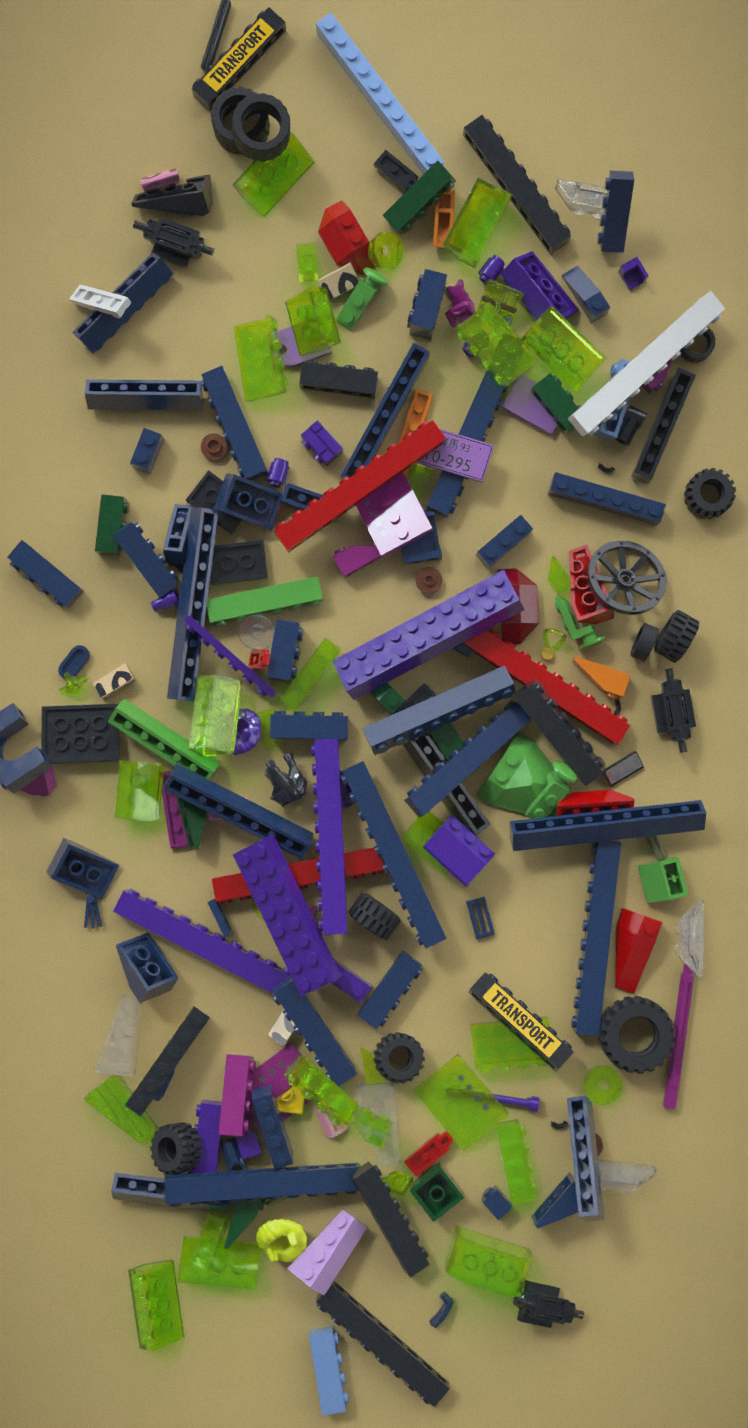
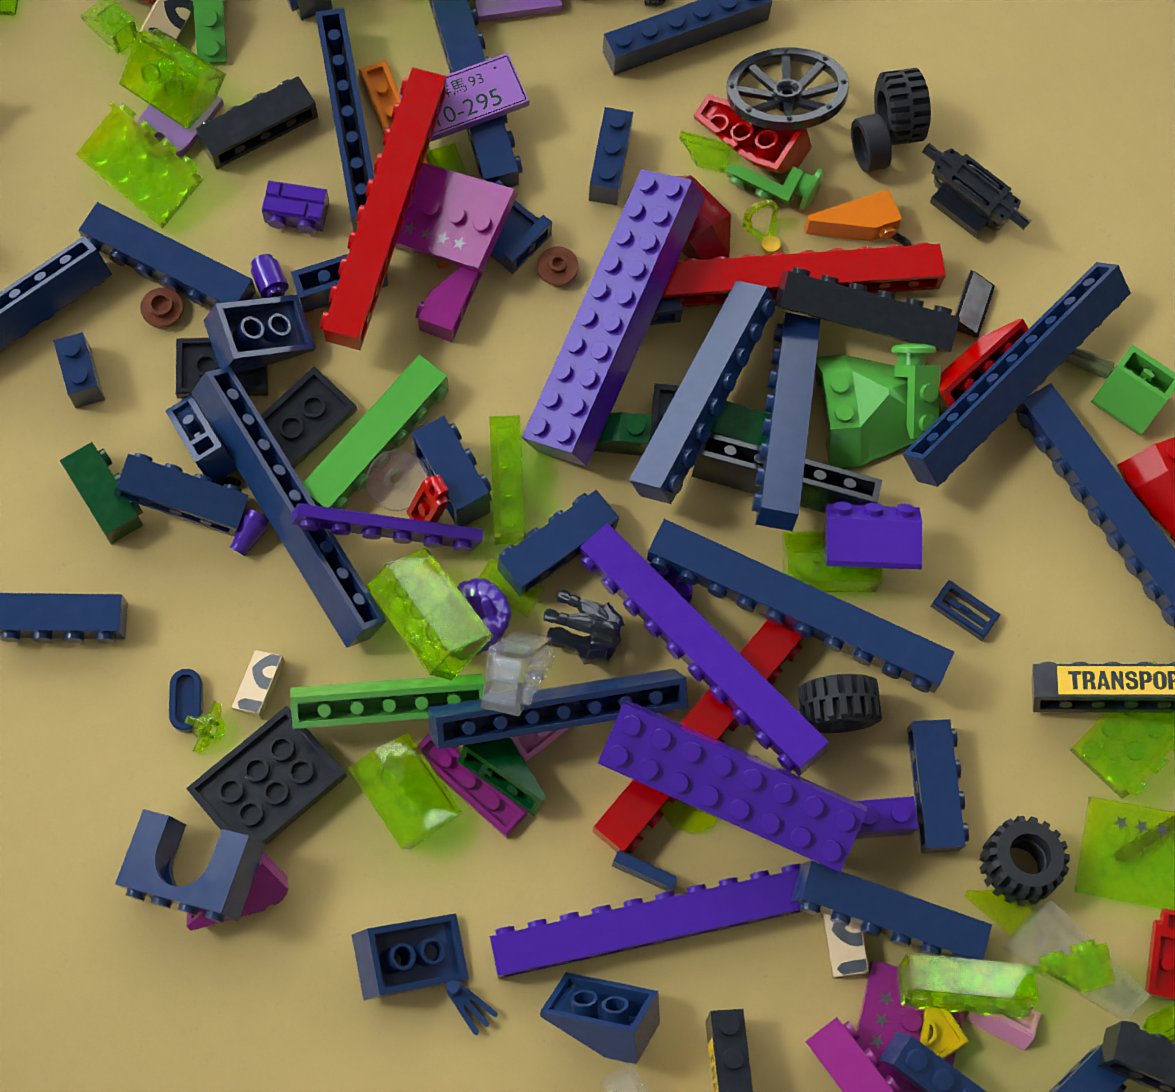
camera: 45 degrees left, 15 degrees down
none -> clear wedge [481,630,555,716]

